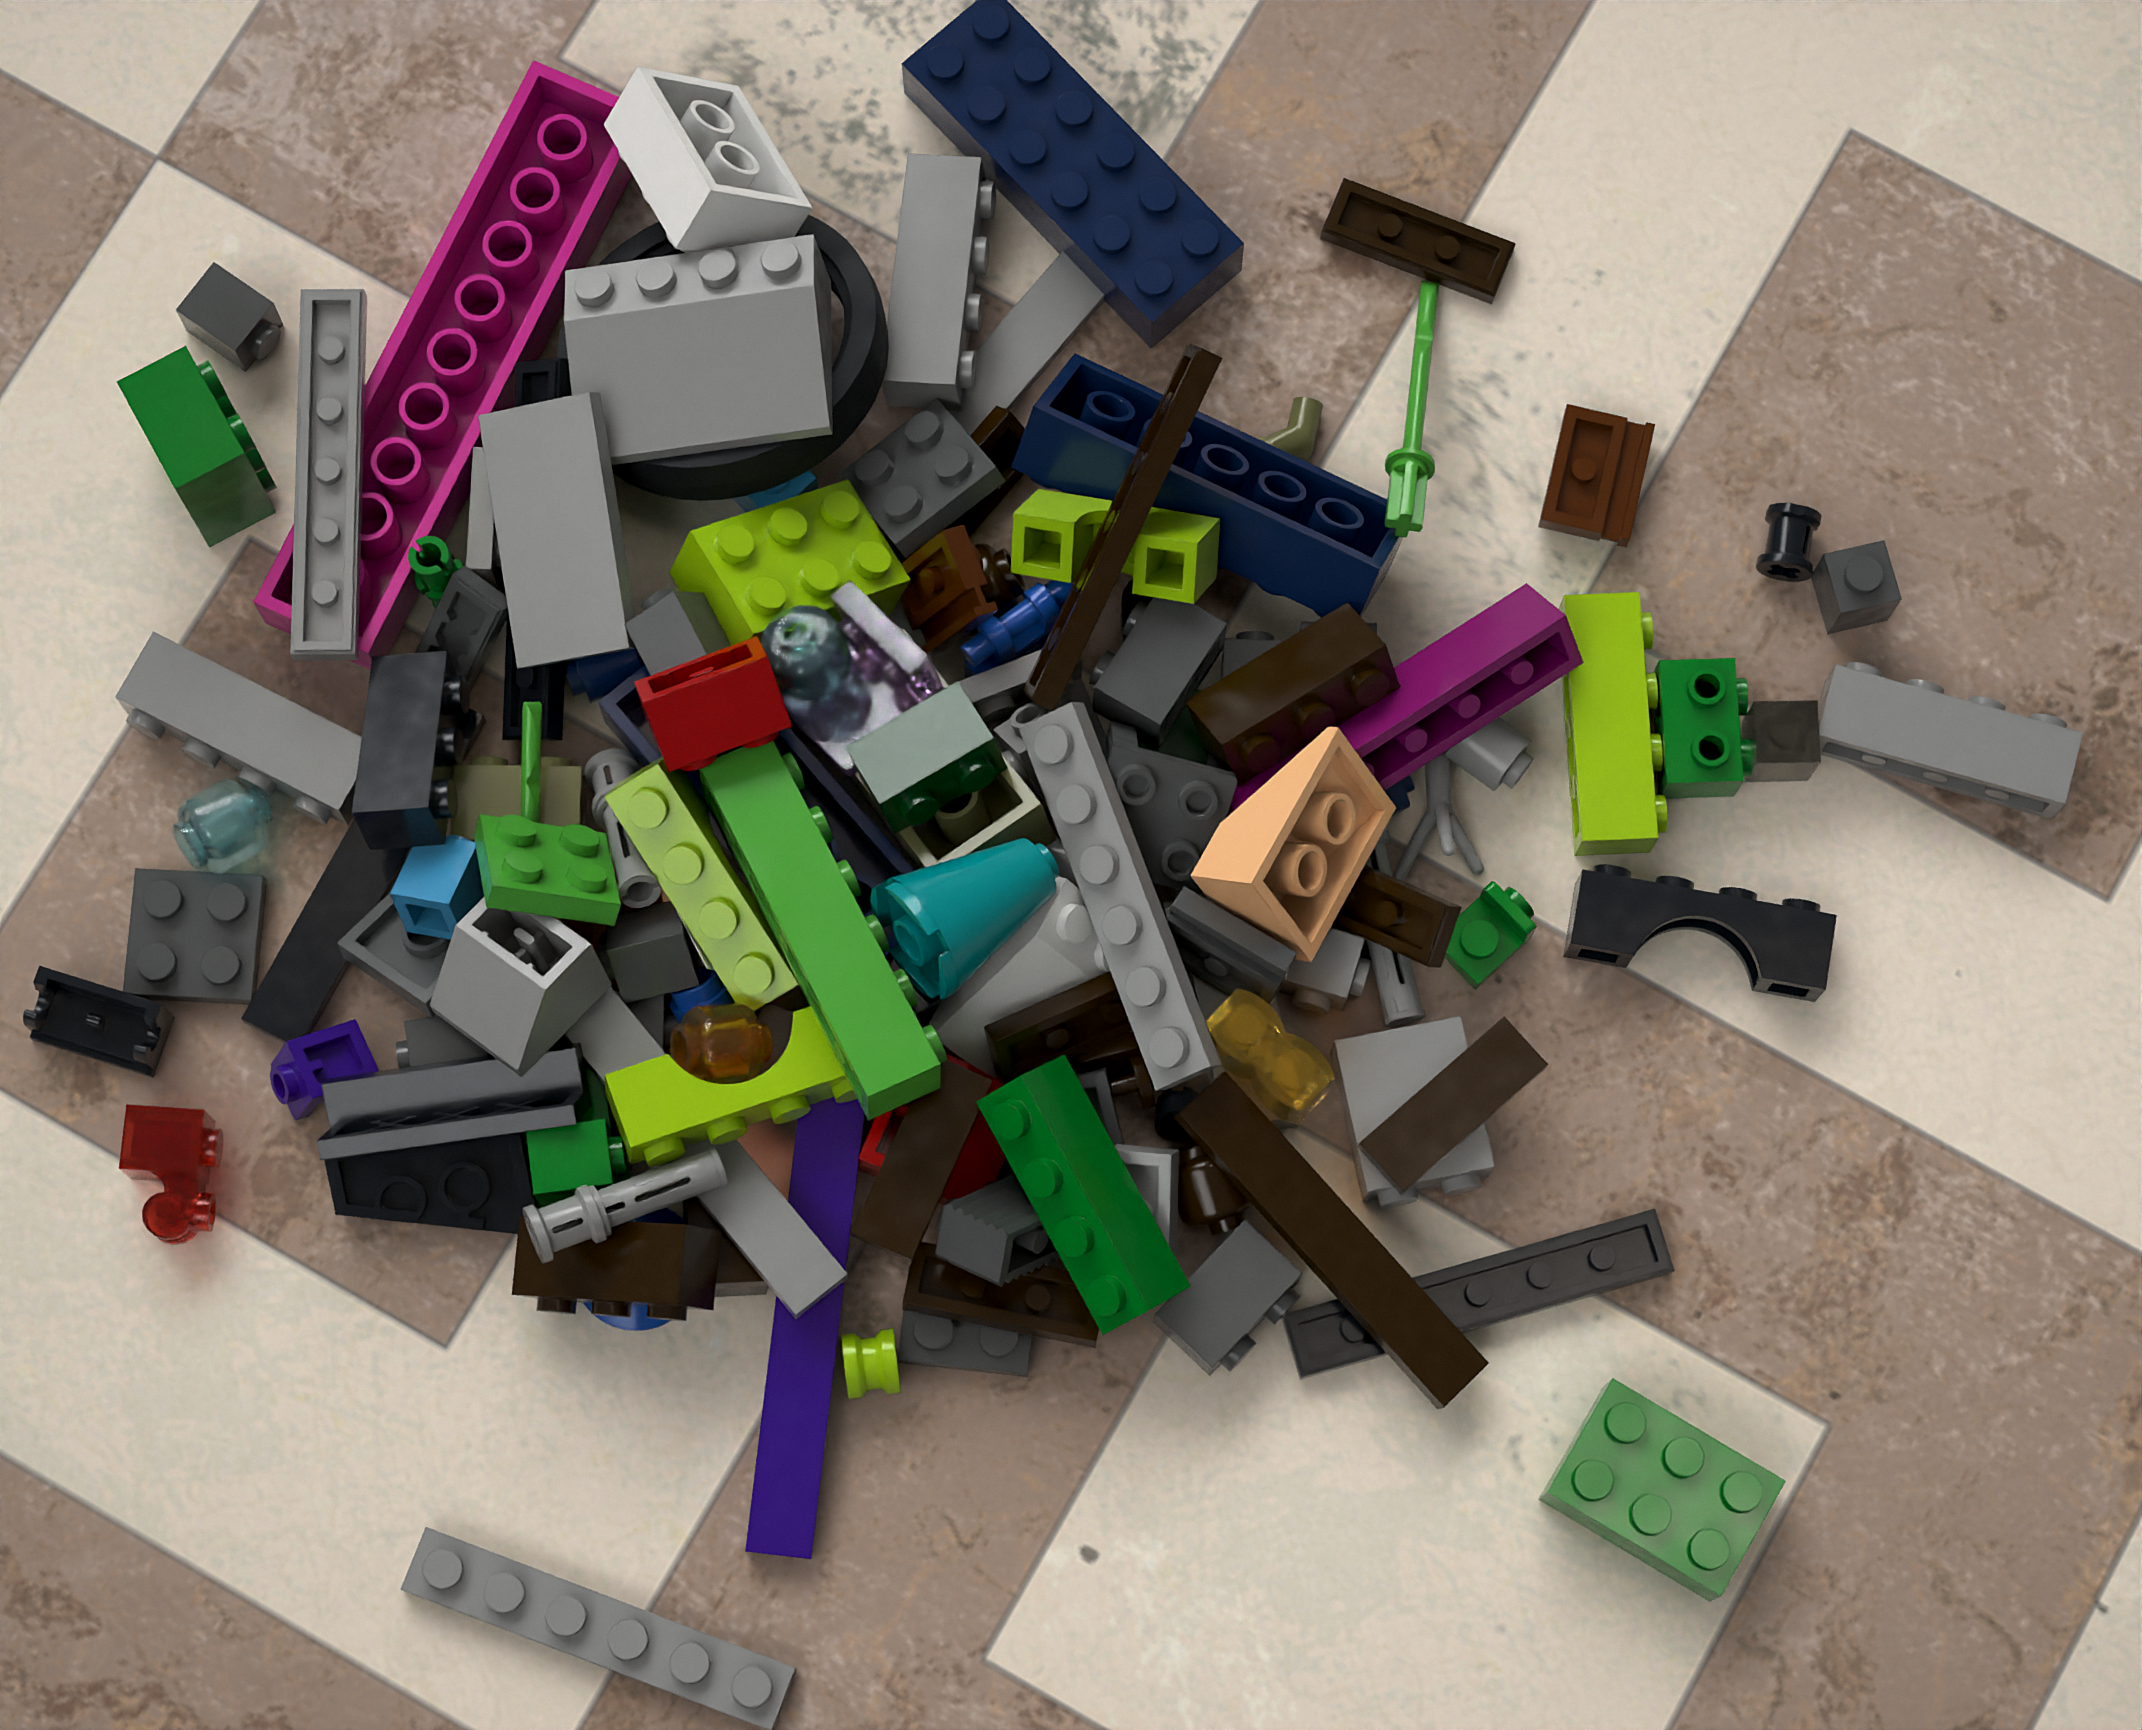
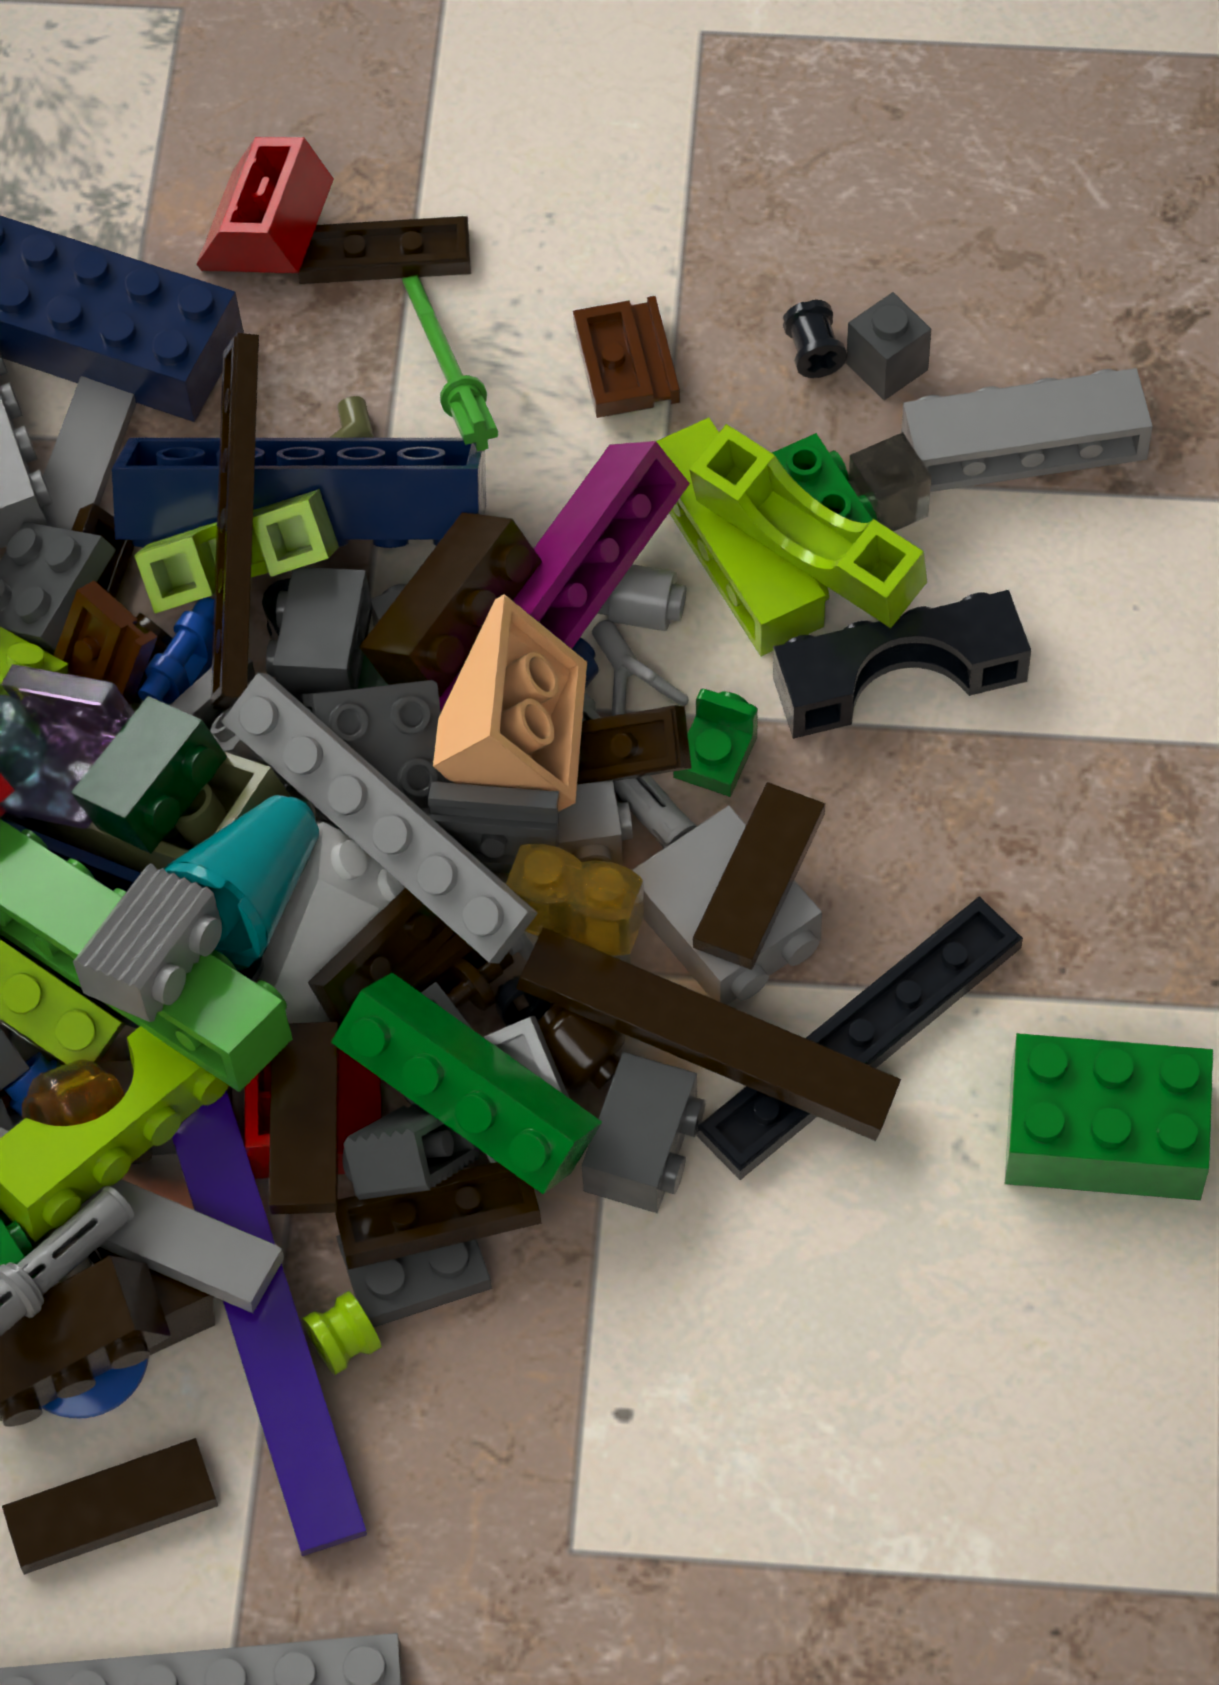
camera: 20 degrees left, 15 degrees down
none -> dark brown tile [2,1438,218,1575]
none -> light grey brick [73,863,222,1022]
none -> red slope [196,137,334,273]
none -> lime arch [689,424,927,628]

